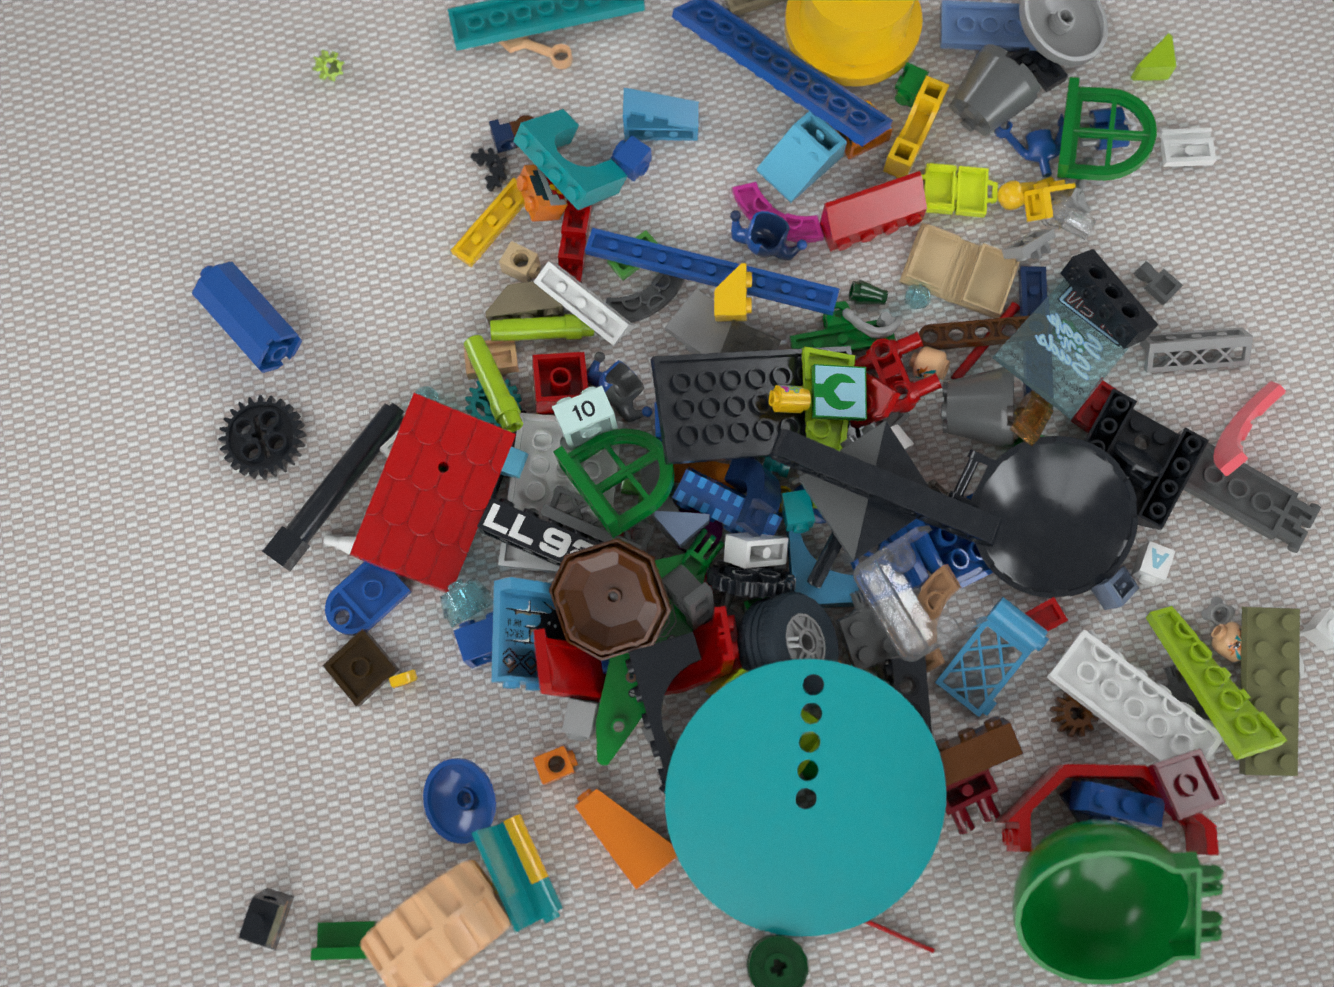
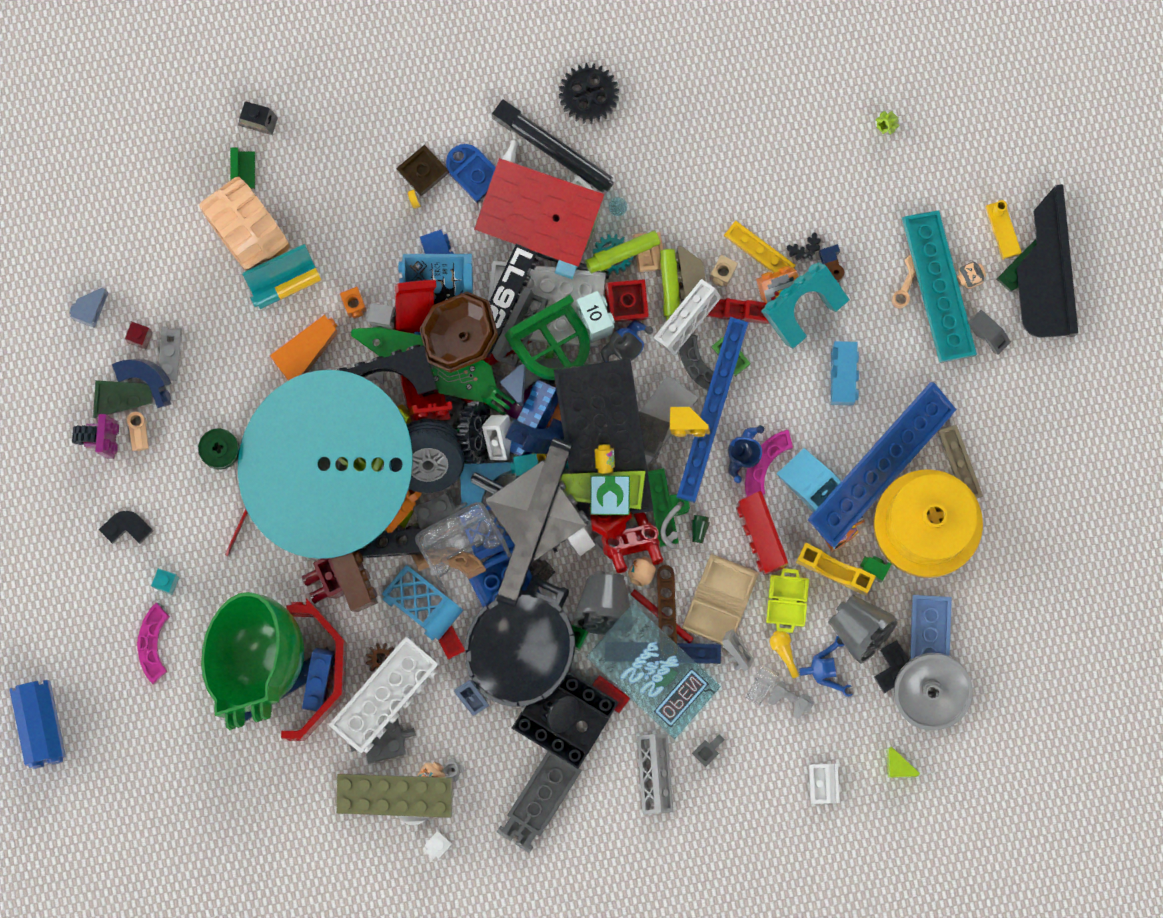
camera: 90 degrees right, 5 degrees up
blue brick [192,261,302,373] -> none
blue dish [423,758,496,844] -> none
clear light blue cone [440,577,493,627] -> none
blue brick [610,135,652,182] -> none
dark grey tile [661,564,714,631] -> none
clear light blue plate [905,284,931,309] -> none
clear orange slope [1010,387,1055,446] -> none
yellow bracket [1023,179,1076,222] -> none
green window [1057,77,1157,181] -> none
black brick [1060,249,1158,349] -> none
blue piece [1080,106,1137,150] -> none
white brick [1131,541,1175,586] -> none
lime wing [1146,606,1287,760] -> none
plate [1148,748,1227,822] -> none
coral tile [1213,381,1286,476] -> none

